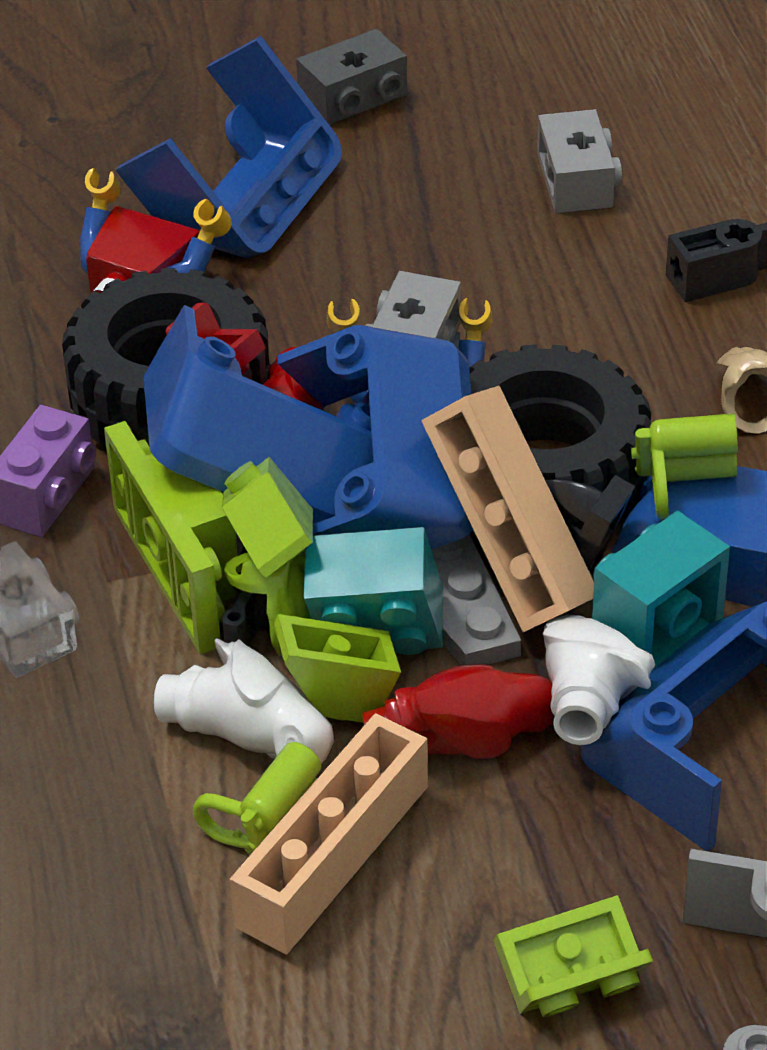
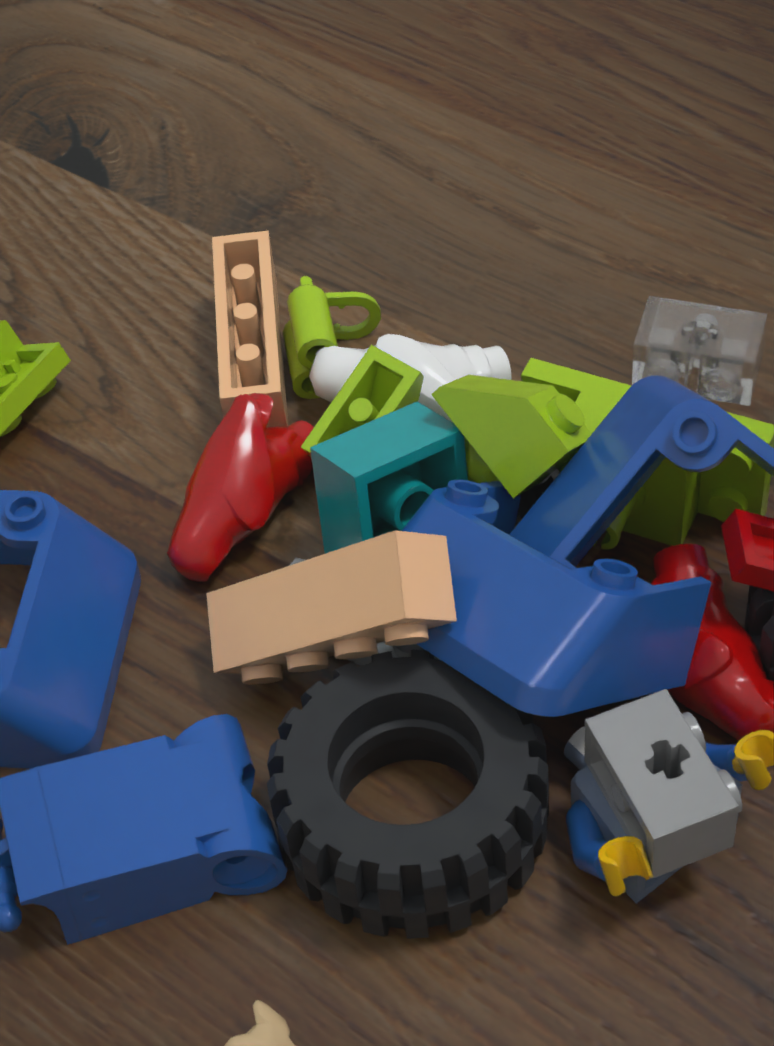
camera: 145 degrees right, 5 degrees up
white animal [543,615,655,745] -> none
black tile [545,475,635,574] -> none
teal brick [592,510,730,668] -> none
lime piece [631,413,738,520] -> none

